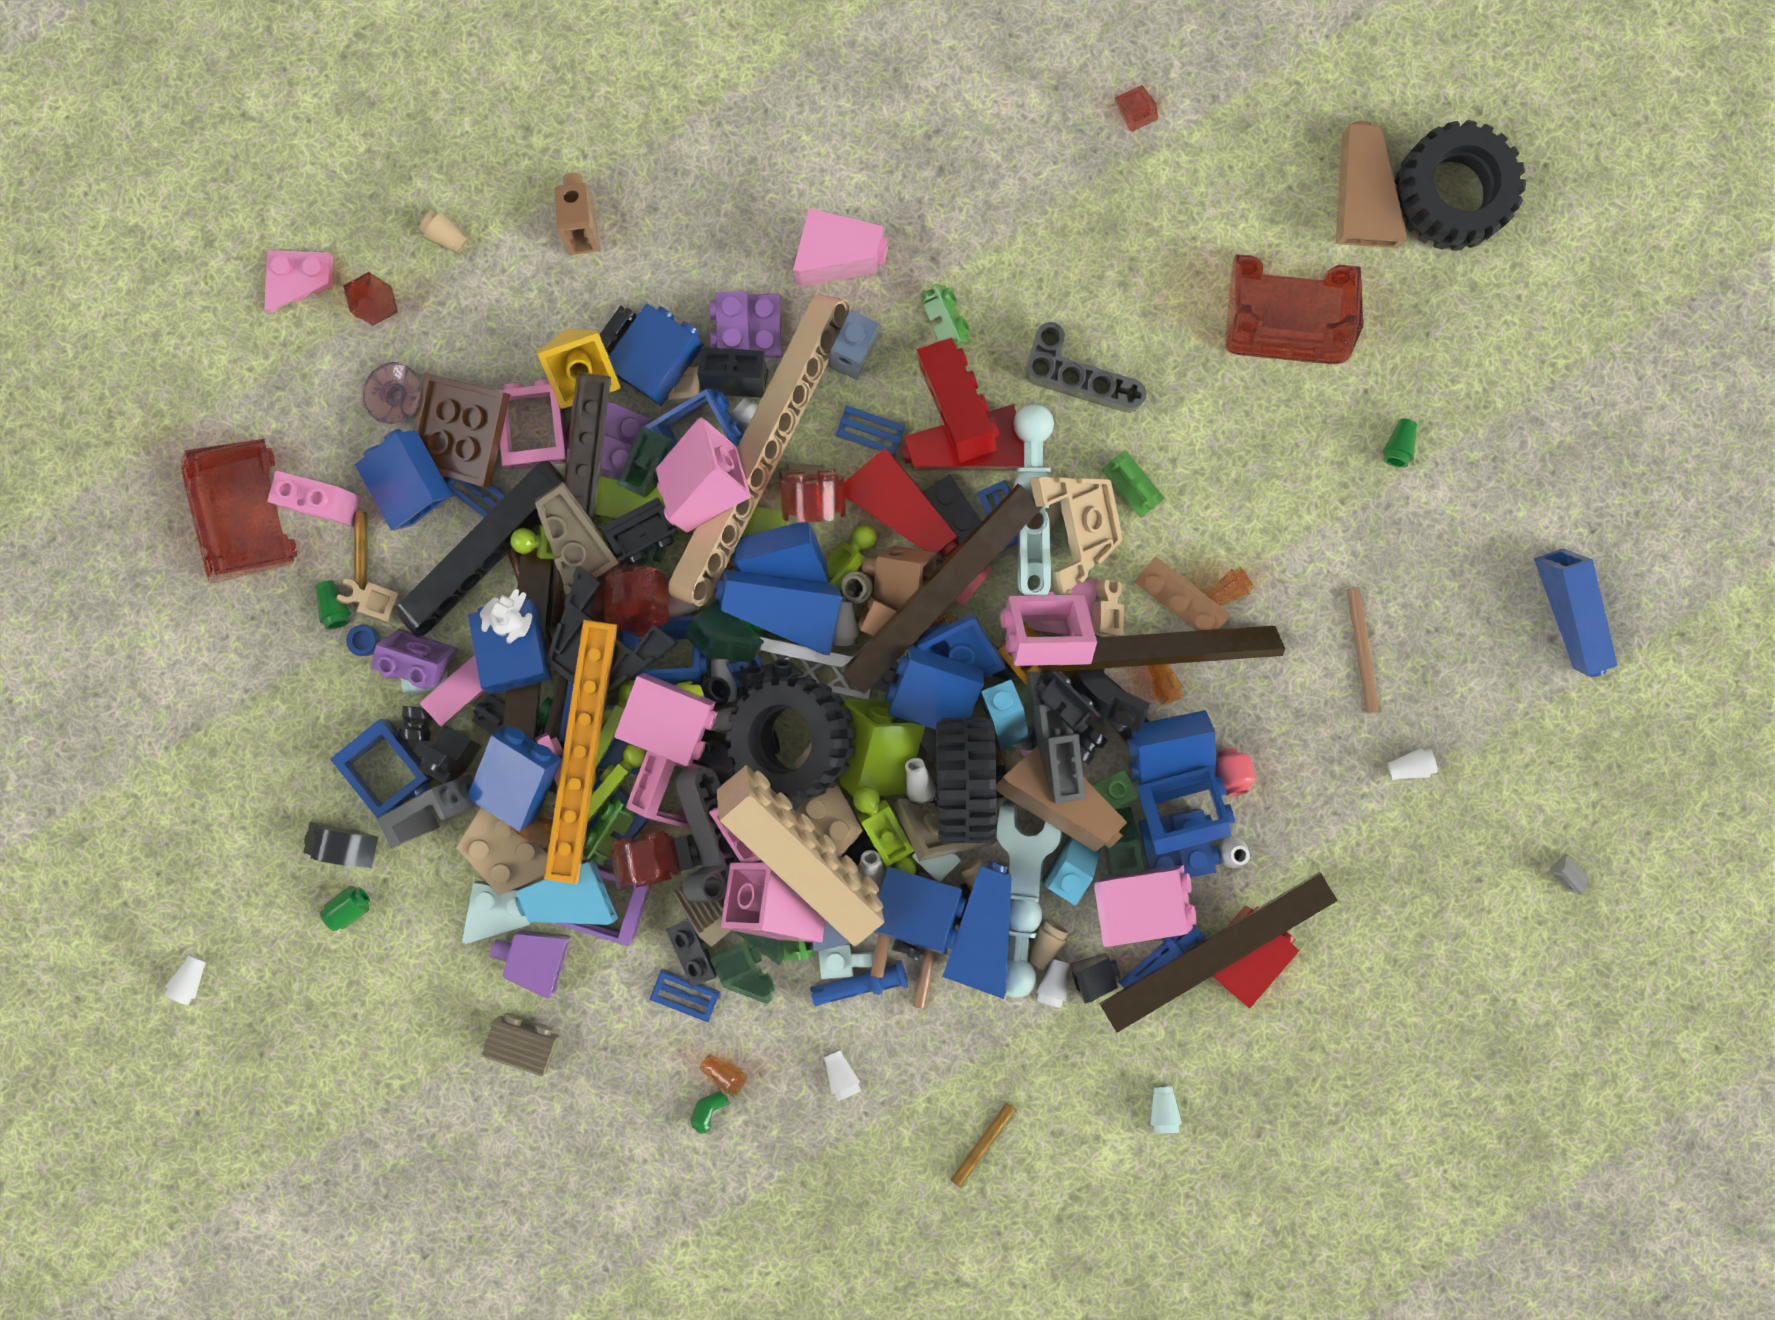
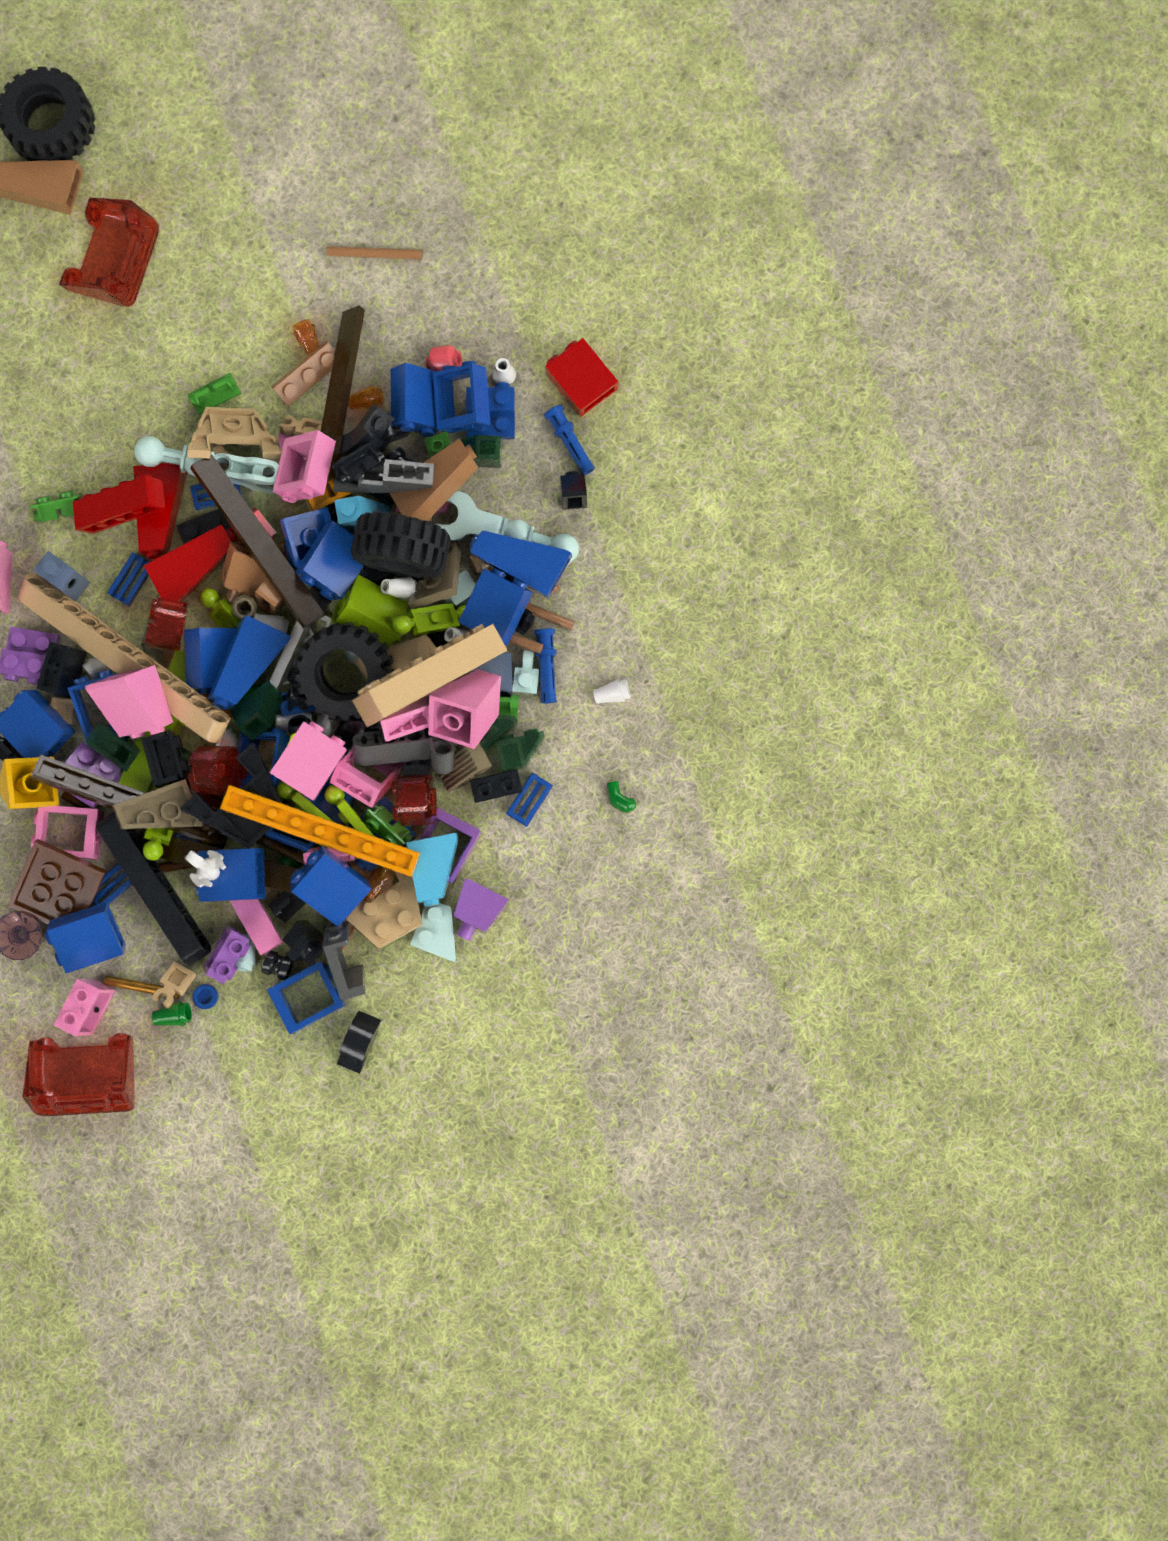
camera: 75 degrees left, 5 degrees down
white cone [164,955,206,1005] -> none
green brick [320,886,370,931] -> none
dark tan brick [481,1013,559,1077] -> none
clear orange cone [699,1053,748,1097] -> none
pearl gold bar [950,1102,1017,1187] -> none
dark grey beam [1025,322,1147,413] -> none
tan cone [1028,920,1068,970] -> none
white cone [1036,959,1070,1009] -> none
medium azure slope [1042,837,1101,906] -> none
bright pink slope [1094,865,1196,947] -> none
dark brown tile [1099,872,1338,1033] -> none
light aqua cone [1150,1086,1182,1134] -> none
green cone [1382,418,1417,468] -> none
white cone [1387,747,1438,780] -> none
blue slope [1534,548,1618,677] -> none
light grey slope [1550,854,1587,895] -> none

